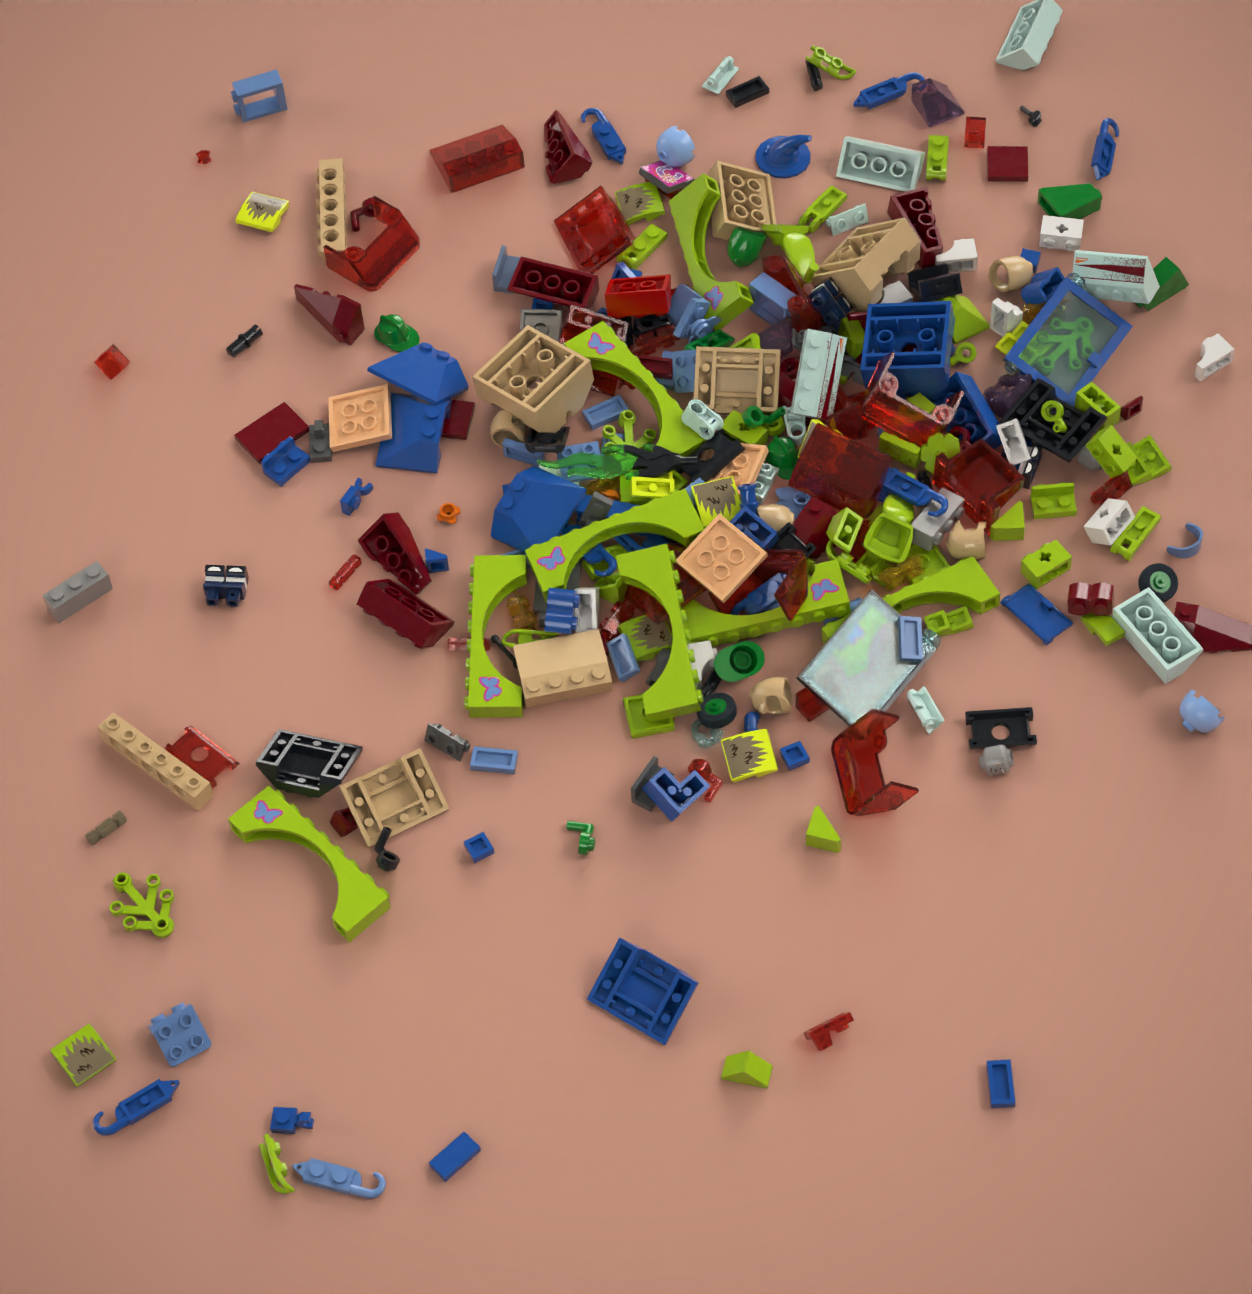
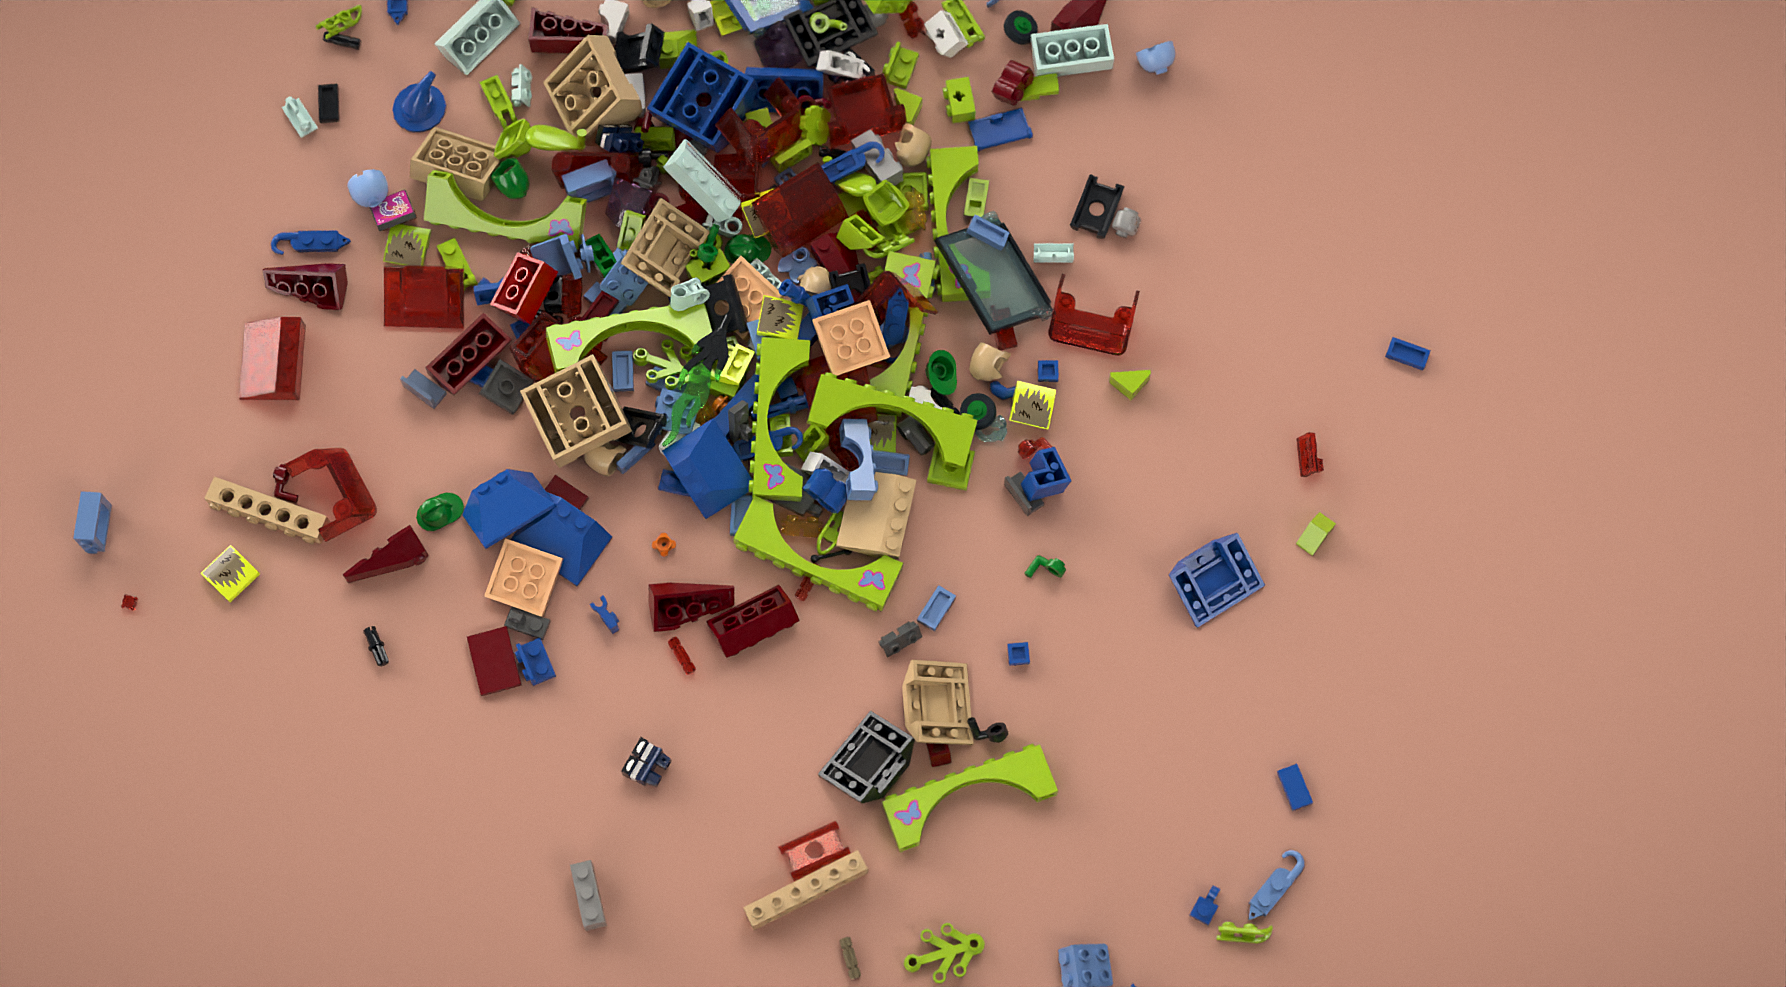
camera: 70 degrees left, 15 degrees up
clear red panel [94,344,130,380] -> none
blue slope [425,548,449,573] -> none
none -> medium blue arch [839,419,878,500]

